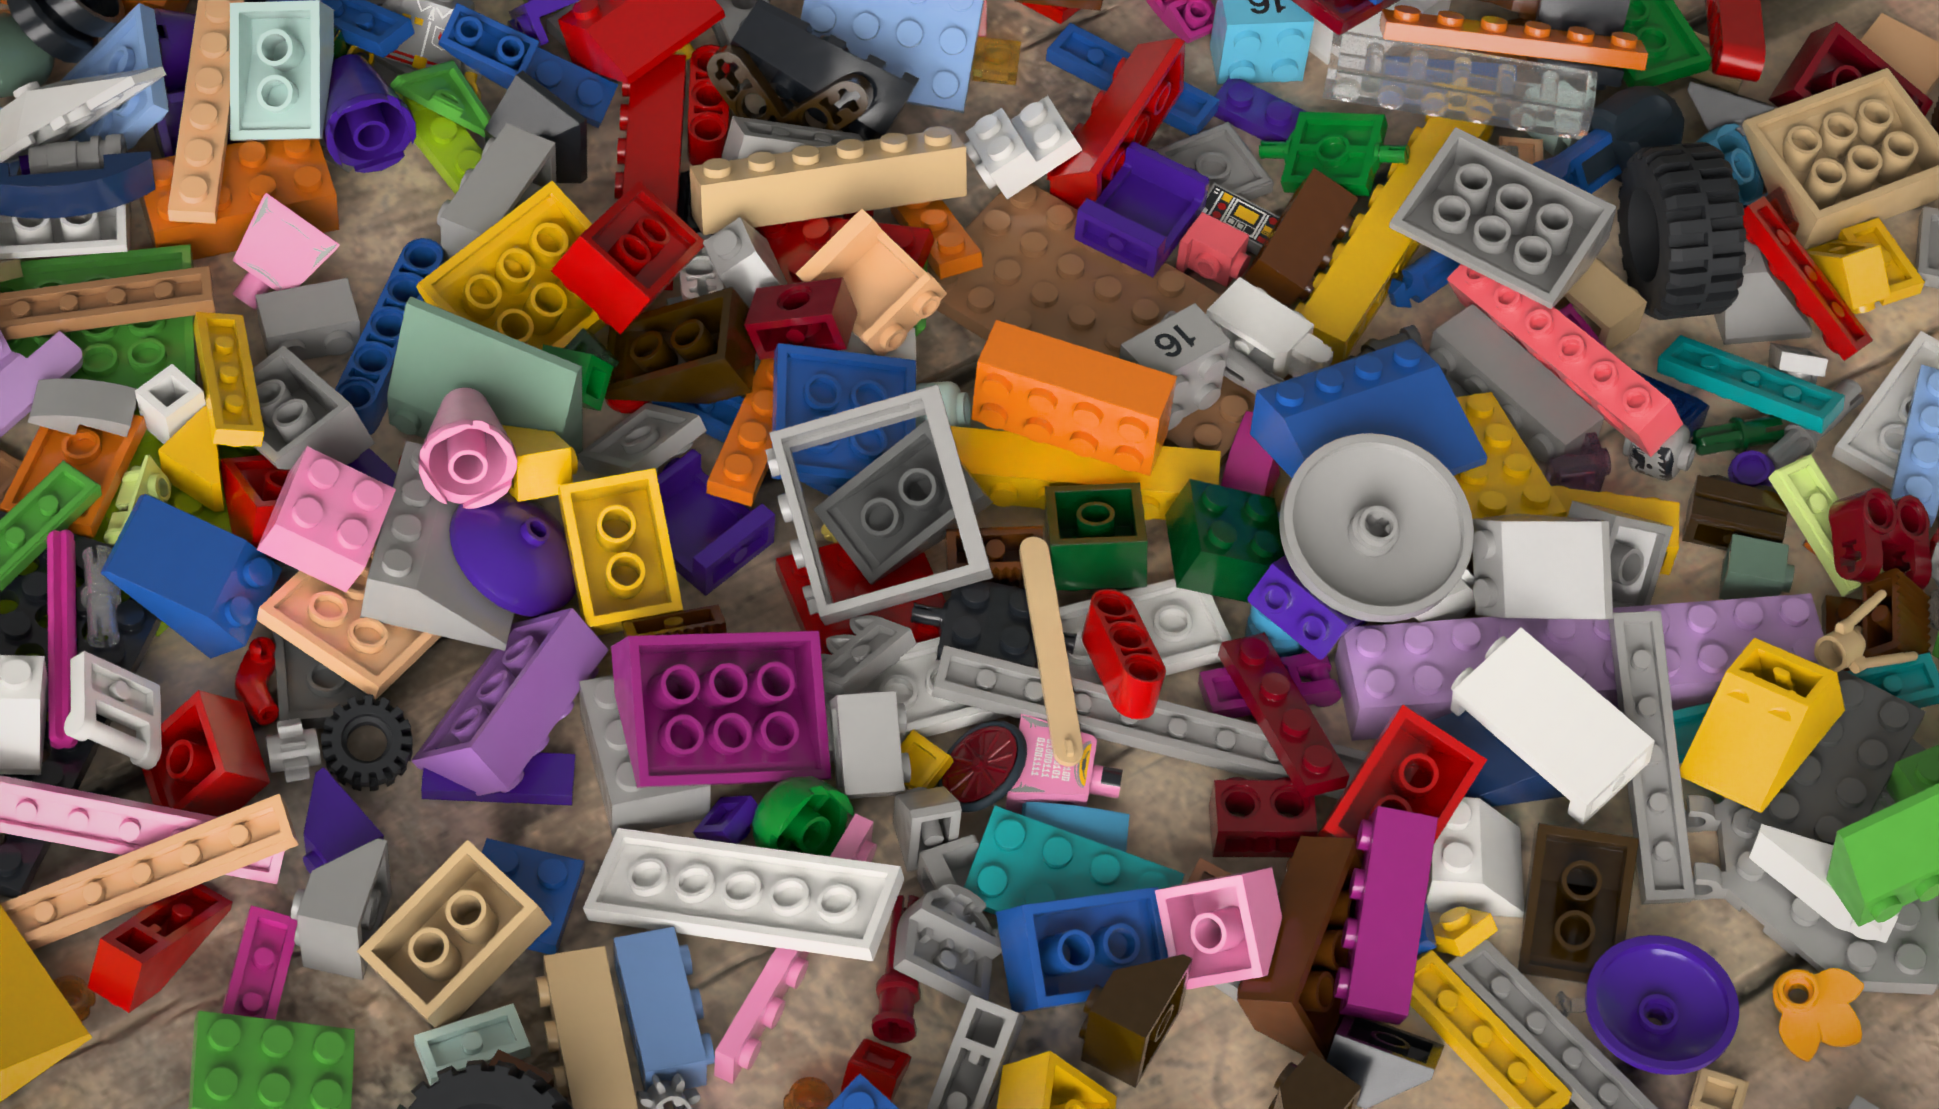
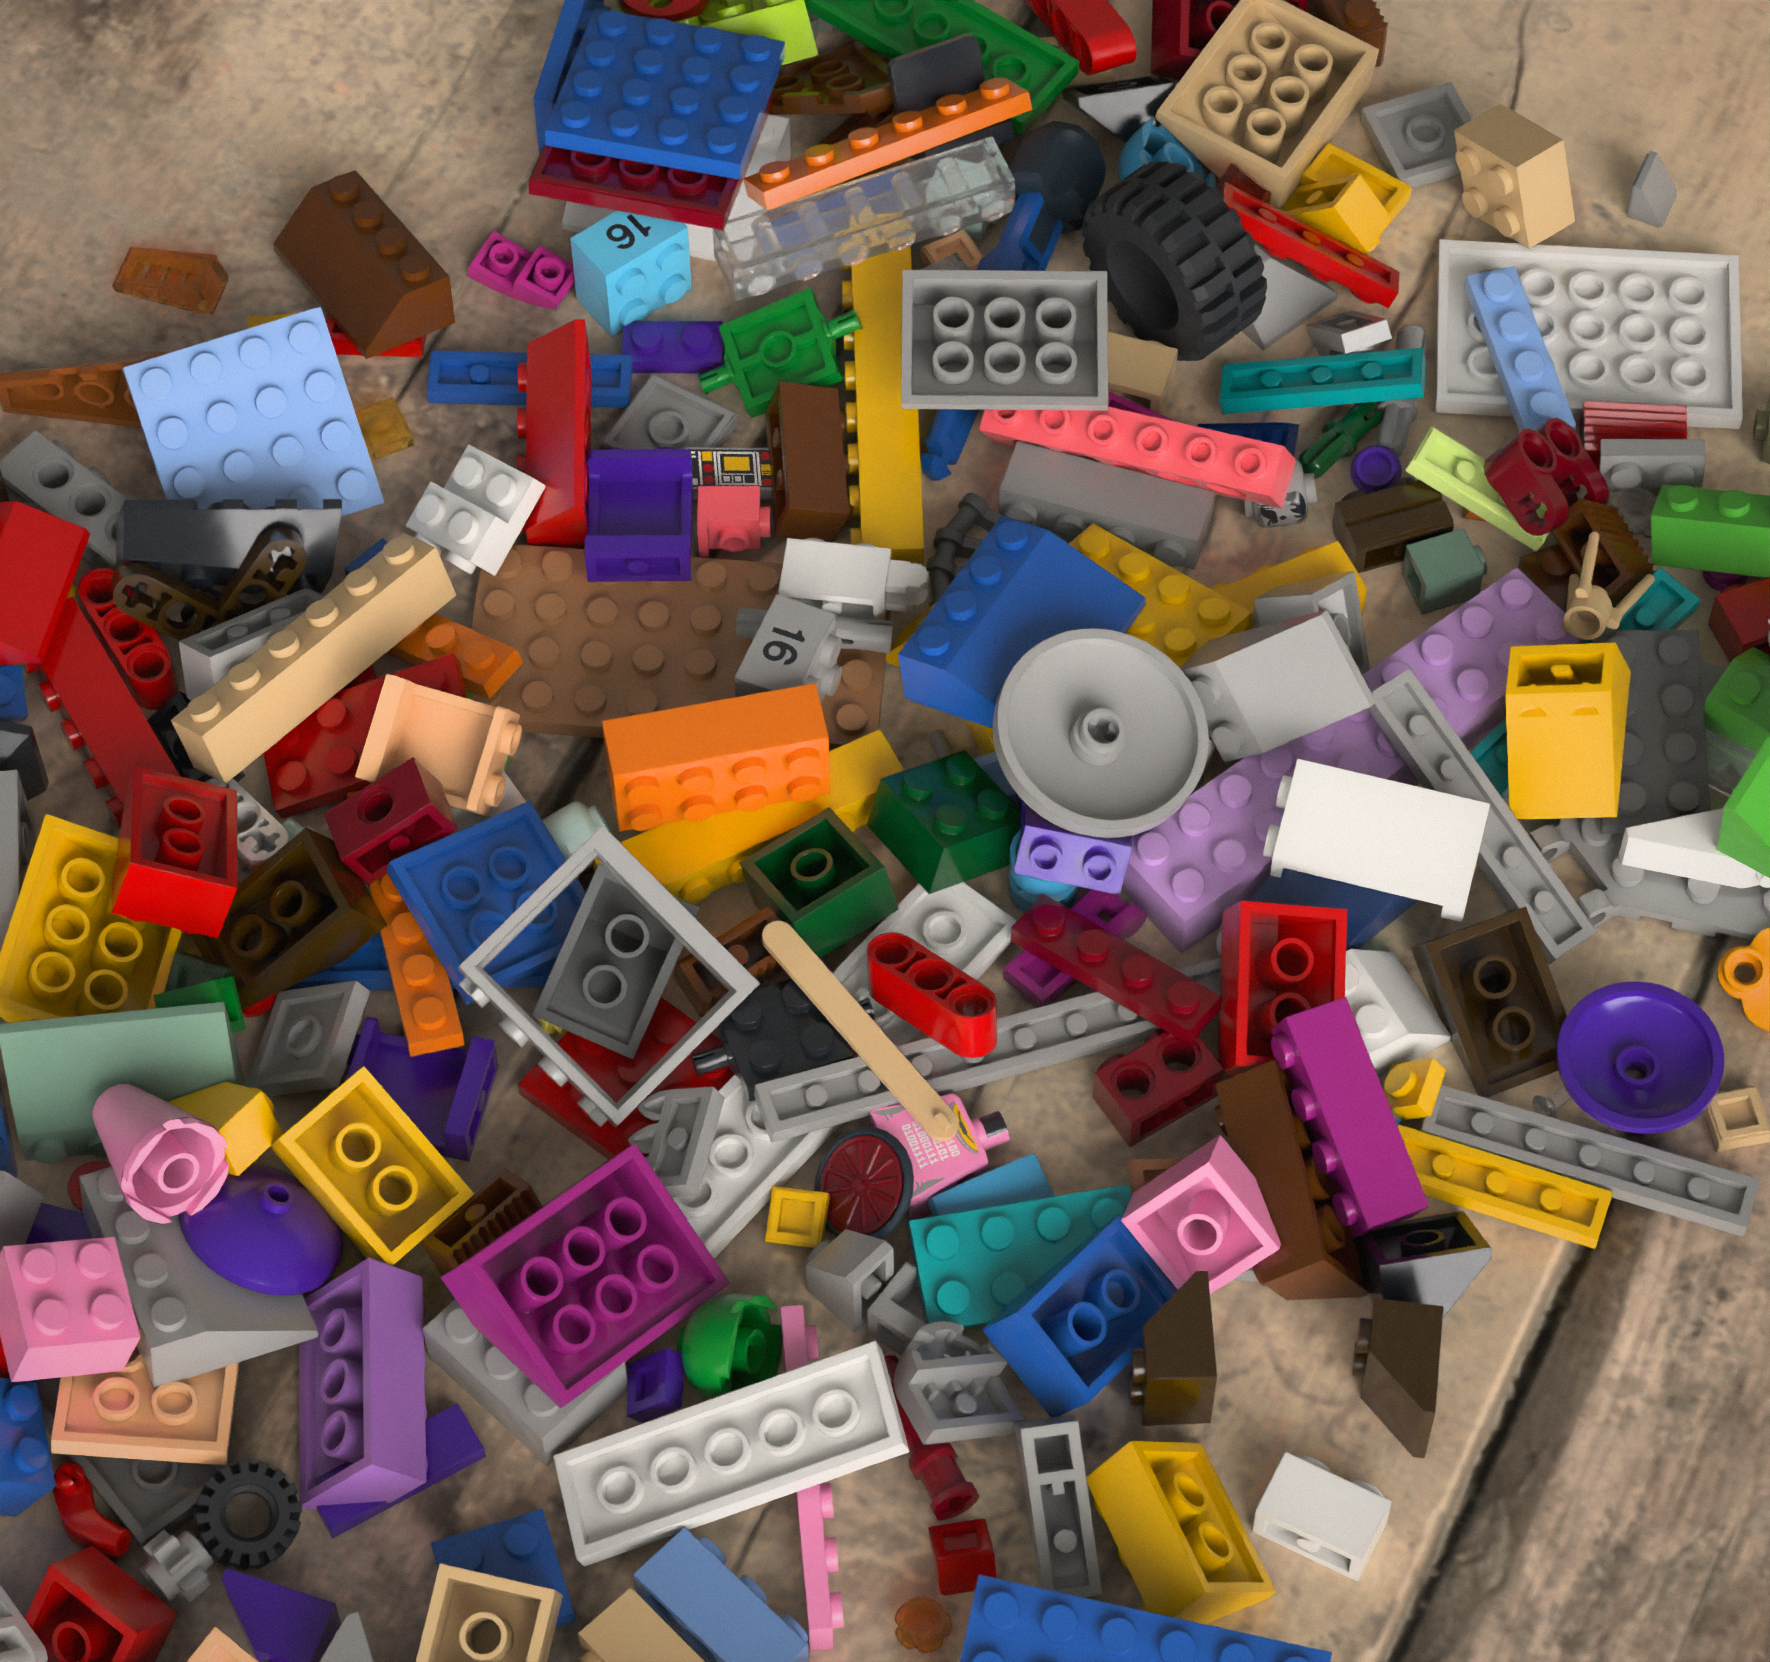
camera: 25 degrees left, 5 degrees up
light grey slope [703,217,787,308] -> none
light grey brick [829,691,911,799] -> none
dark pink slope [1221,411,1280,497] -> none
bracket [1544,432,1611,492] -> none

